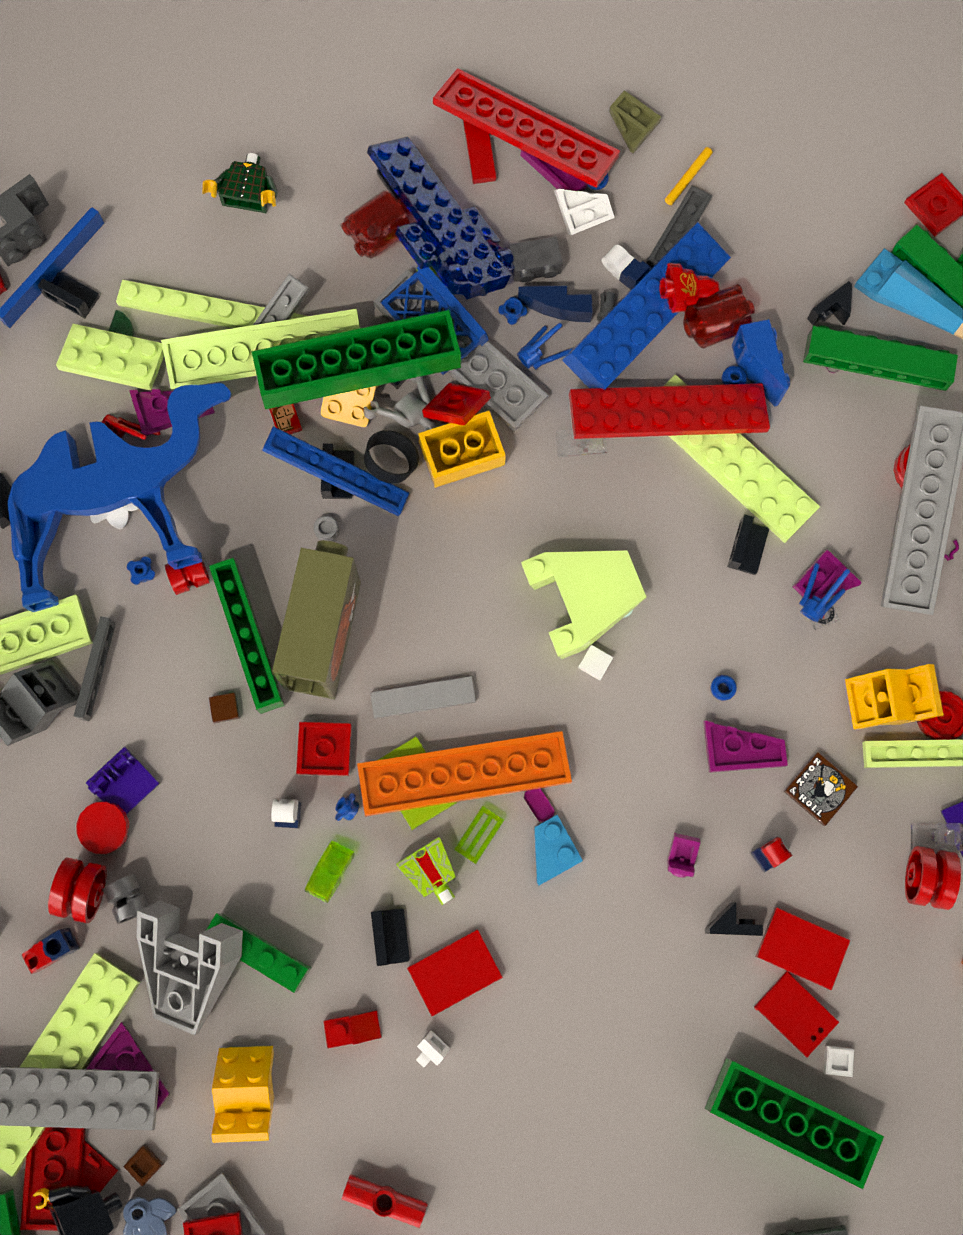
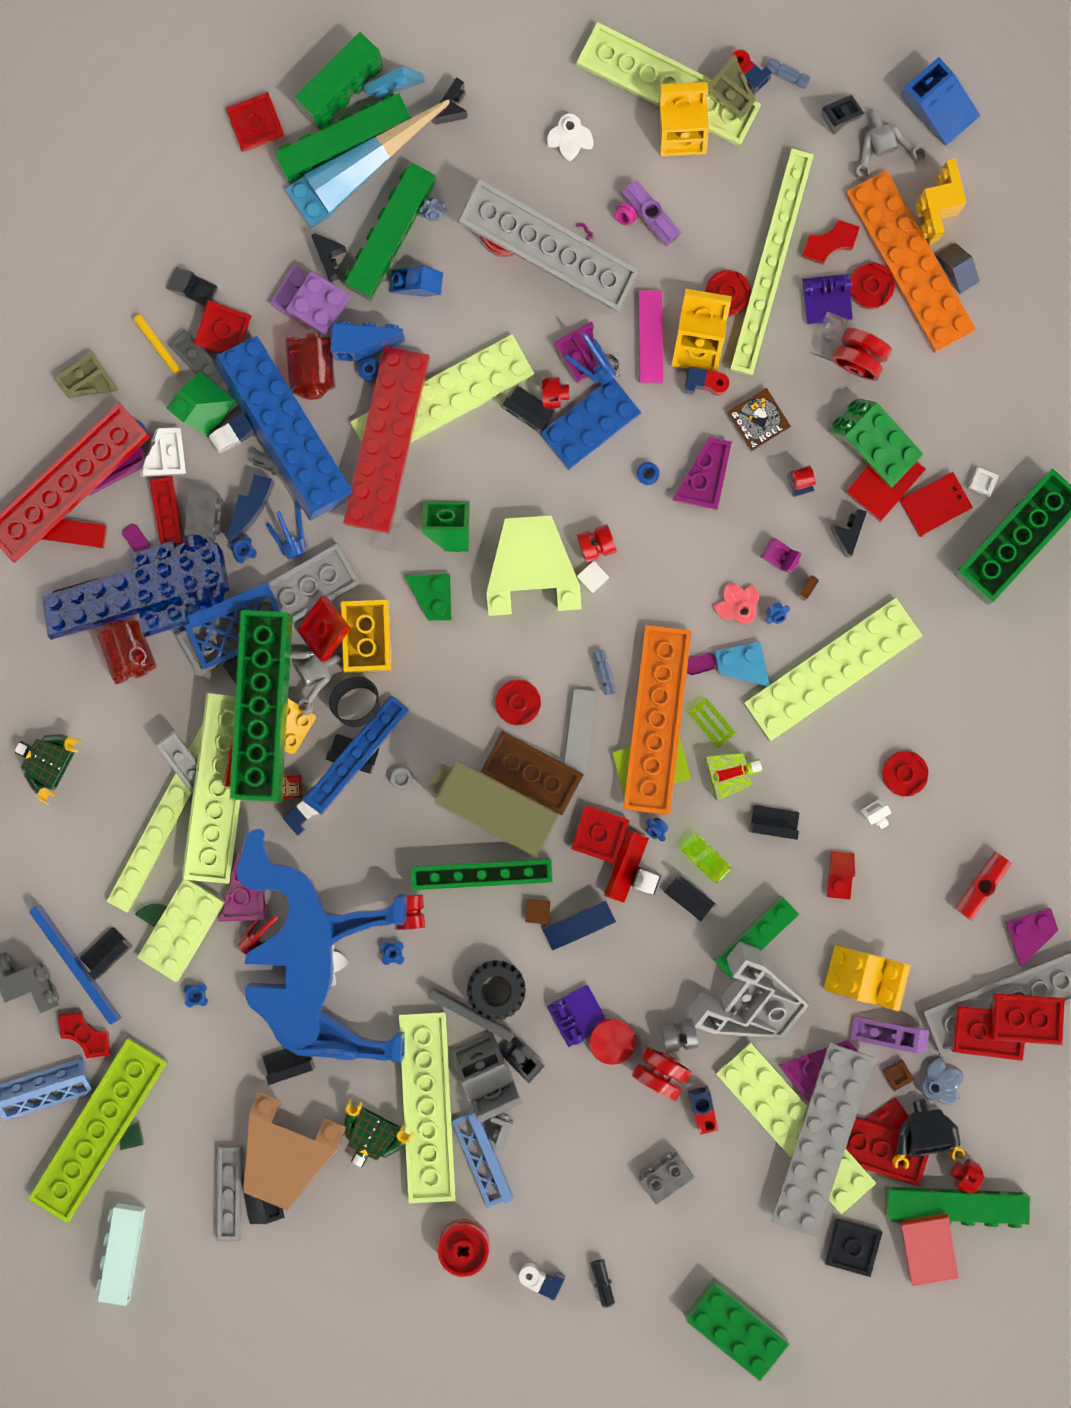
camera: 70 degrees left, 10 degrees up
red tile [407,929,503,1016] -> none
red rock [659,263,720,313] -> none
none -> magenta piece [122,524,151,555]
none -> red tile [149,476,185,548]
none -> black slope [166,268,218,307]
none -> green slope [166,372,236,437]
none -> blue plate [184,983,208,1008]
none -> red tile [193,300,252,354]
none -> medium lavender bracket [270,265,351,336]
none -> dark blue leg [283,801,319,836]
none -> blue slope [390,266,443,297]
none -> green wing [405,574,452,621]
none -> sand blue plant [419,197,447,221]
none -> green slope [422,501,470,552]
none -> black tyre [467,960,526,1021]
none -> reddish brown tile [480,731,584,816]
none -> red tile [495,680,541,726]
none -> black slope [501,1036,545,1083]
none -> blue plate [540,377,641,470]
none -> red piece [542,377,570,409]
none -> dark blue slope [542,900,616,951]
none -> red wheel [576,524,617,563]
none -> sand blue axle [593,650,617,695]
none -> red tile [604,830,649,903]
none -> dark pink tile [639,290,663,384]
none -> black panel [664,874,717,921]
none -> leg [684,367,730,396]
none -> coral plate [714,583,759,624]
none -> yellowish green plate [744,598,923,741]
none -> blue plate [765,603,790,624]
none -> reddish brown tile [797,575,819,601]
none -> green bracket [829,399,923,487]
none -> medium lavender slope [851,1016,929,1053]
none -> red tile [882,751,929,797]

